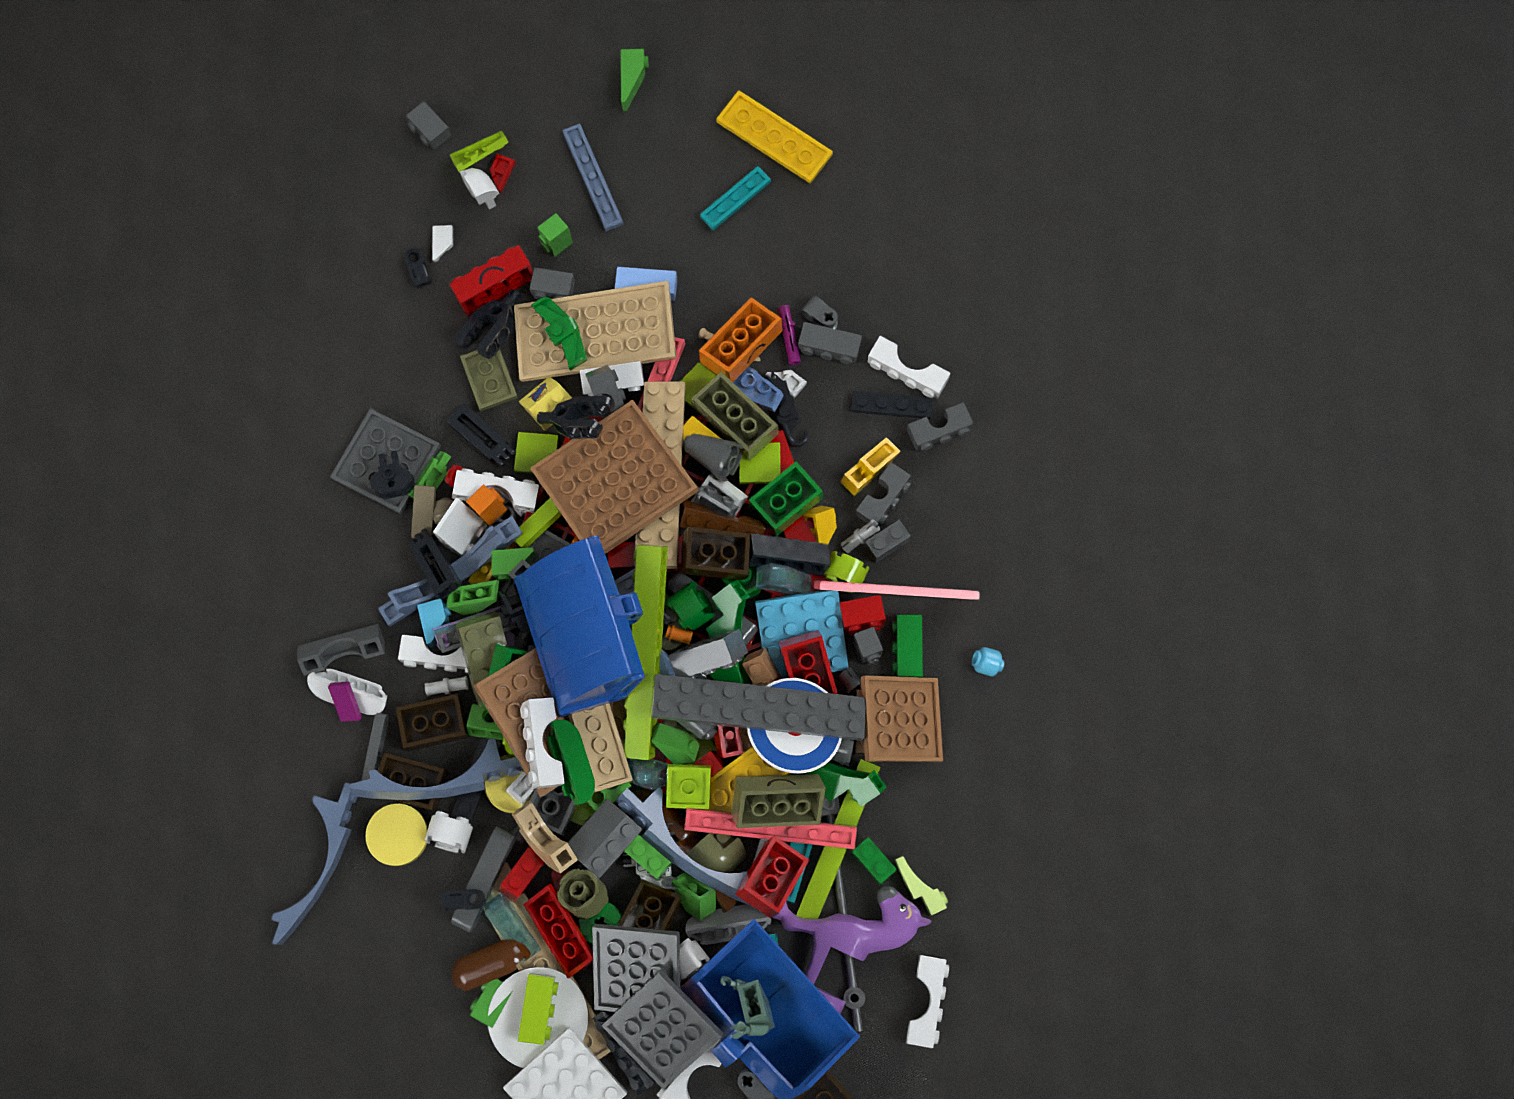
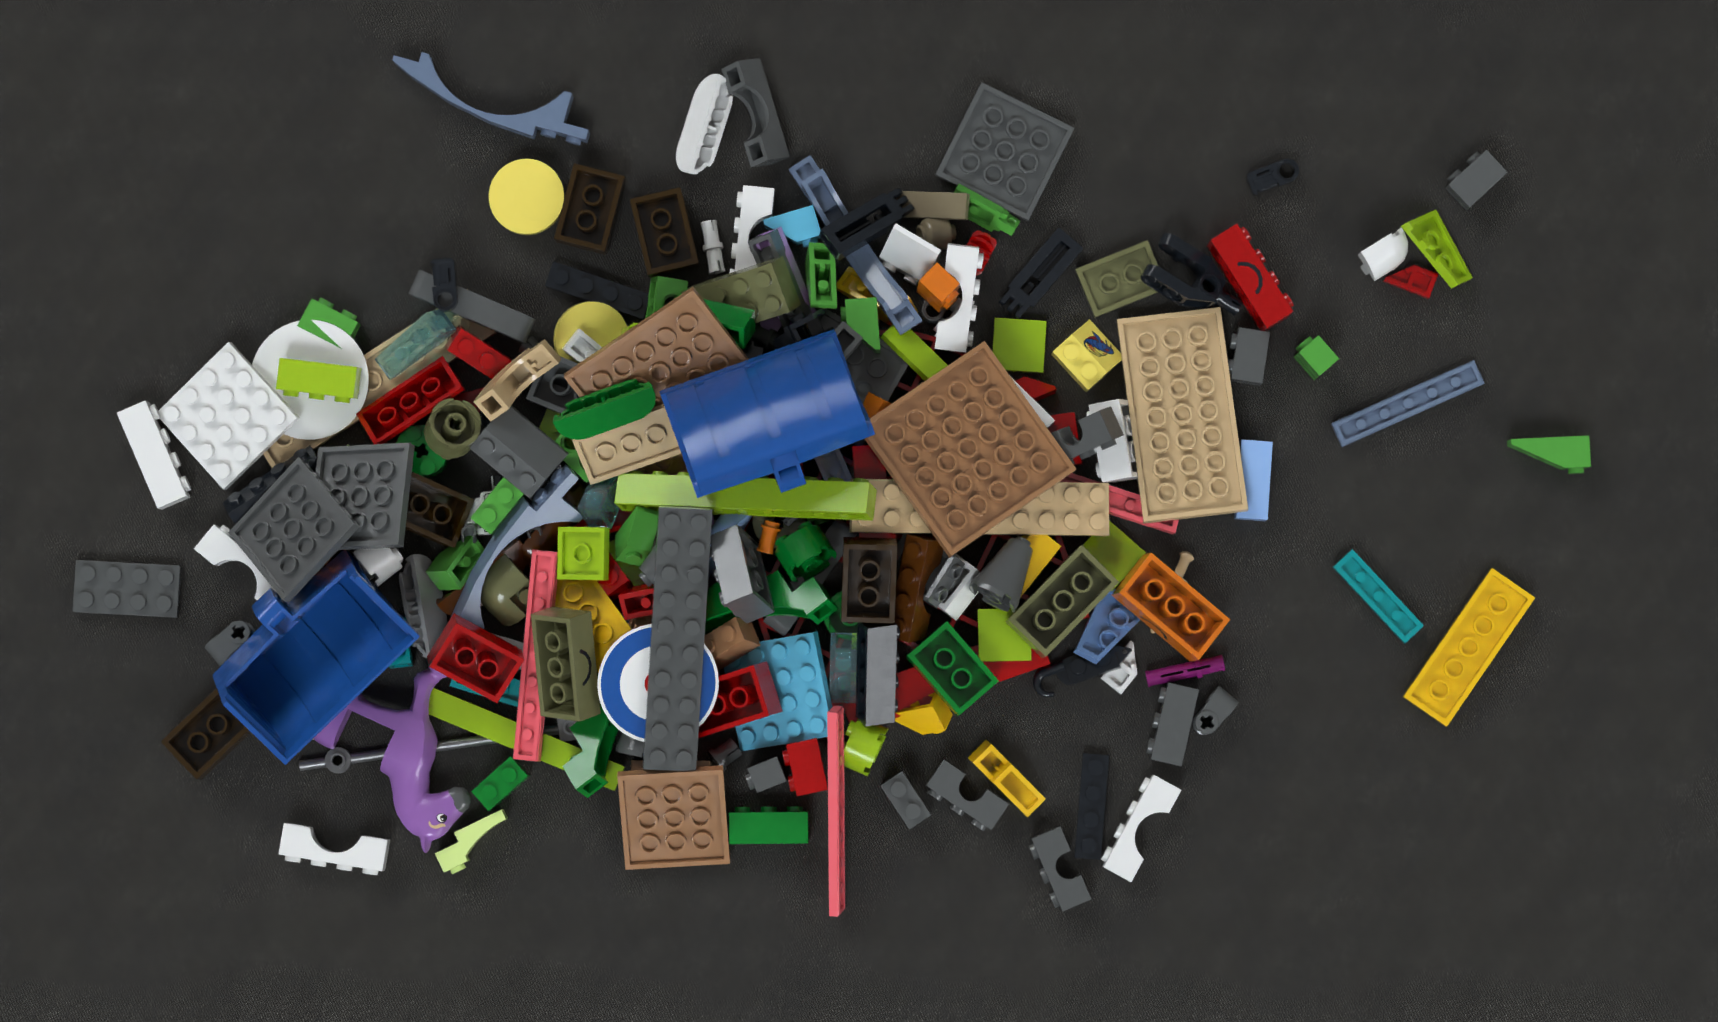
camera: 85 degrees right, 10 degrees up
magenta tile [328,682,362,722] -> none
sand blue slope [349,738,524,800] -> none
dark grey beam [361,713,389,781] -> none
black hinge [370,451,416,499] -> none
white brick [424,811,473,853] -> none
white tile [432,225,453,262] -> none
reddish brown brick [452,939,531,991] -> none
white arch [520,697,564,789] -> none
green plate [531,297,587,371] -> none
black piece [537,396,615,439] -> none
sand green torso [720,976,775,1039] -> none
light grey pin [841,520,880,553] -> none
medium azure head [972,647,1004,677] -> none

